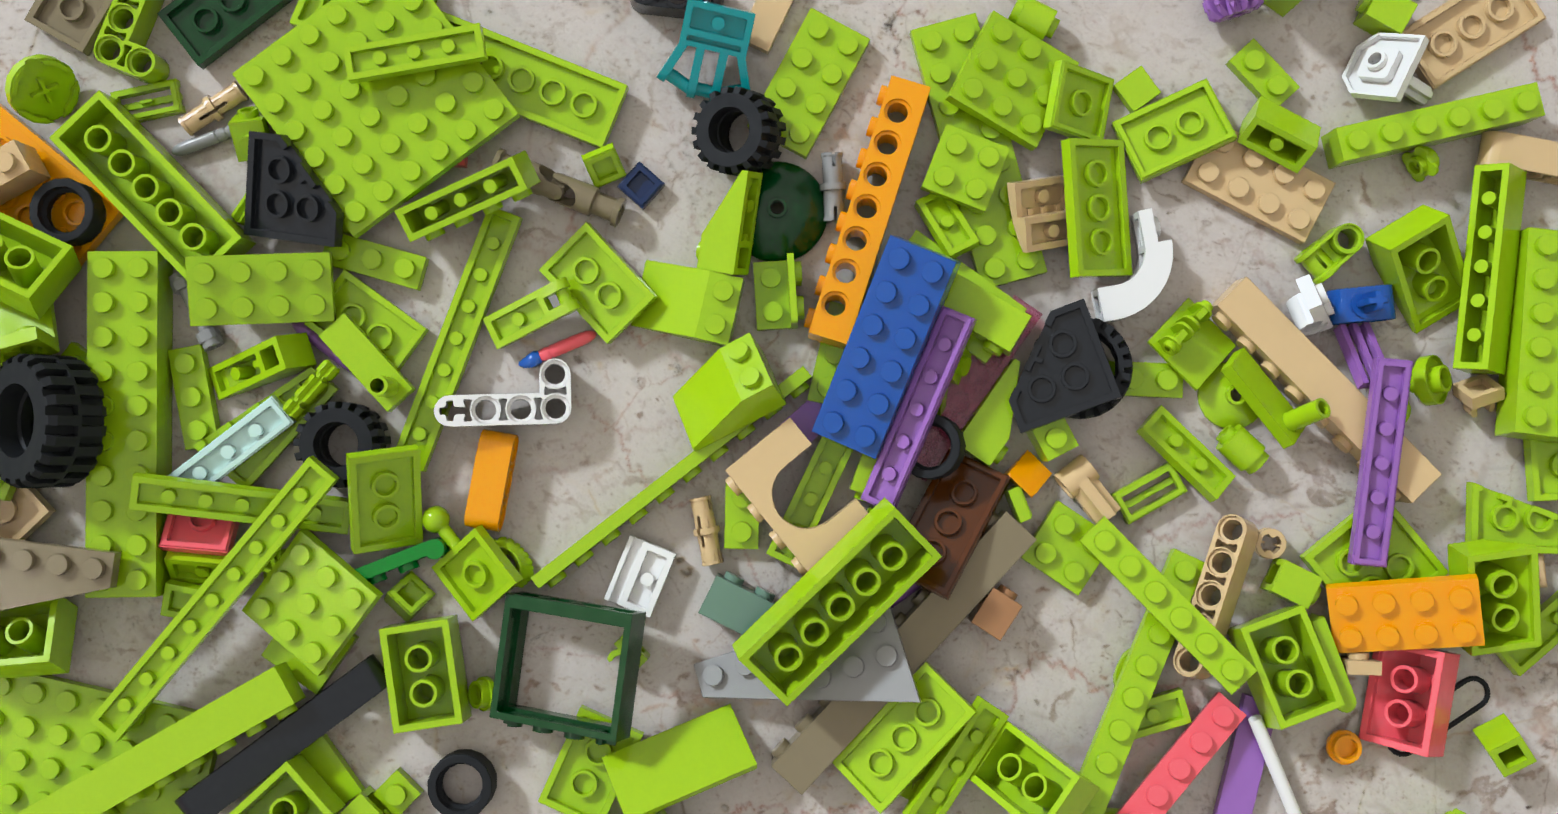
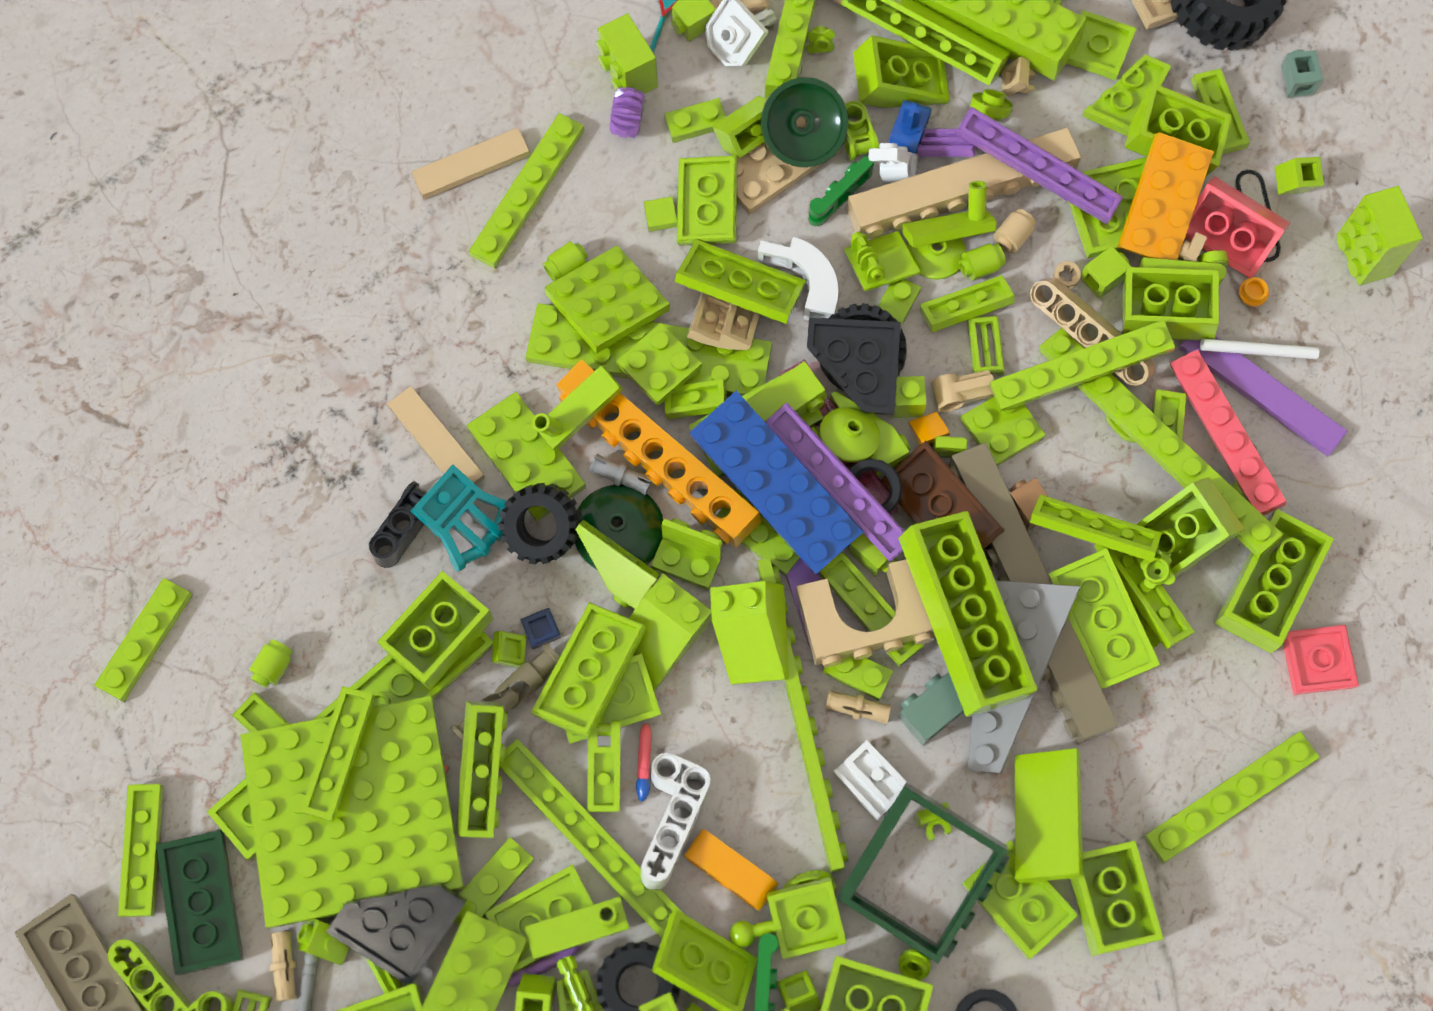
camera: 70 degrees left, 15 degrees down
lime tile [1043,60,1114,139] -> none
none -> lime brick [377,570,494,690]
none -> lime tile [531,602,646,740]
none -> lime piece [532,365,624,451]
none -> dark green dish [761,77,848,167]
none -> green plate [808,155,874,226]
none -> lime dish [819,407,880,462]
none -> tan brick [993,209,1036,253]
none -> lime plate [1030,494,1162,562]
none -> lime plate [1140,555,1176,589]
none -> lime tile [1197,250,1229,267]

